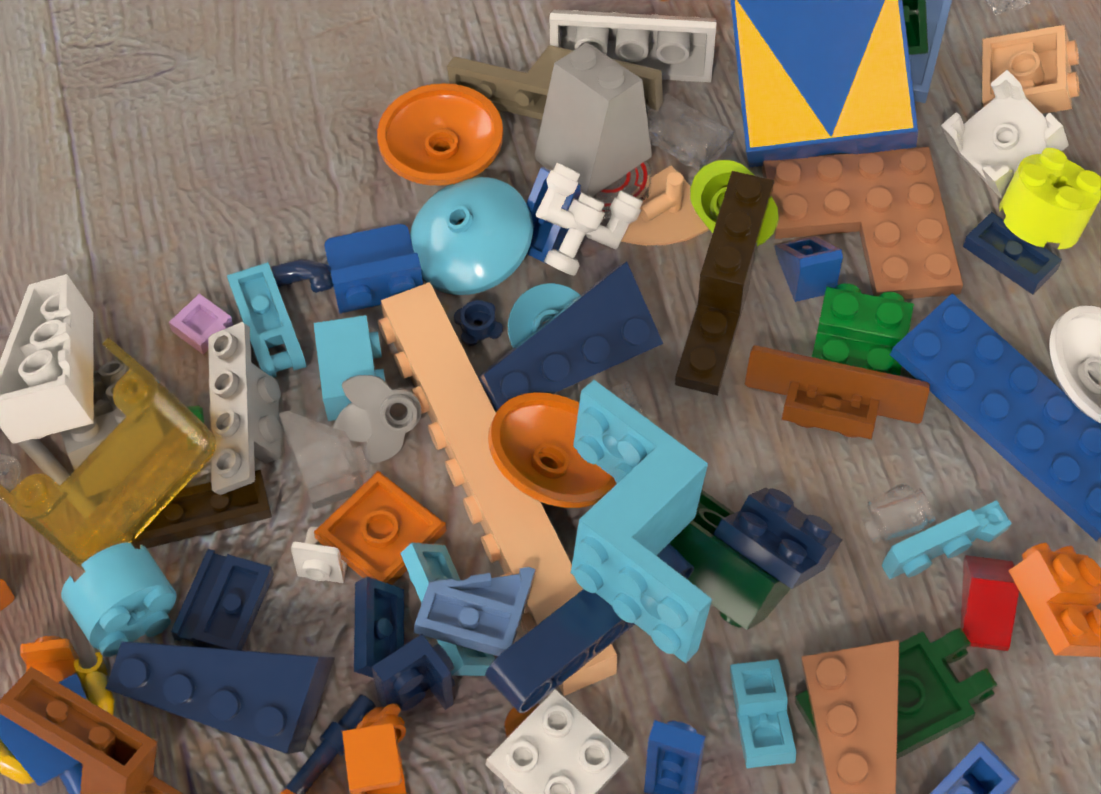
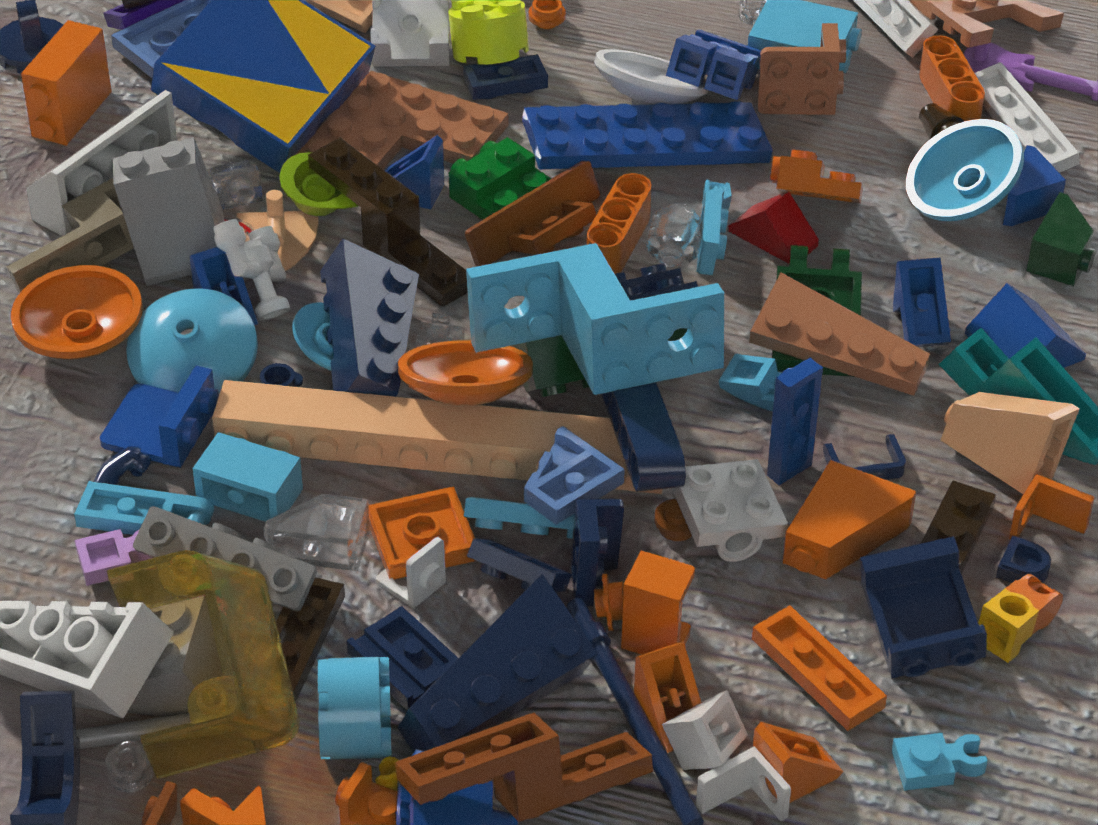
camera: 60 degrees left, 15 degrees down
light grey plate [332,375,421,463] -> none
none -> orange beam [586,173,652,274]

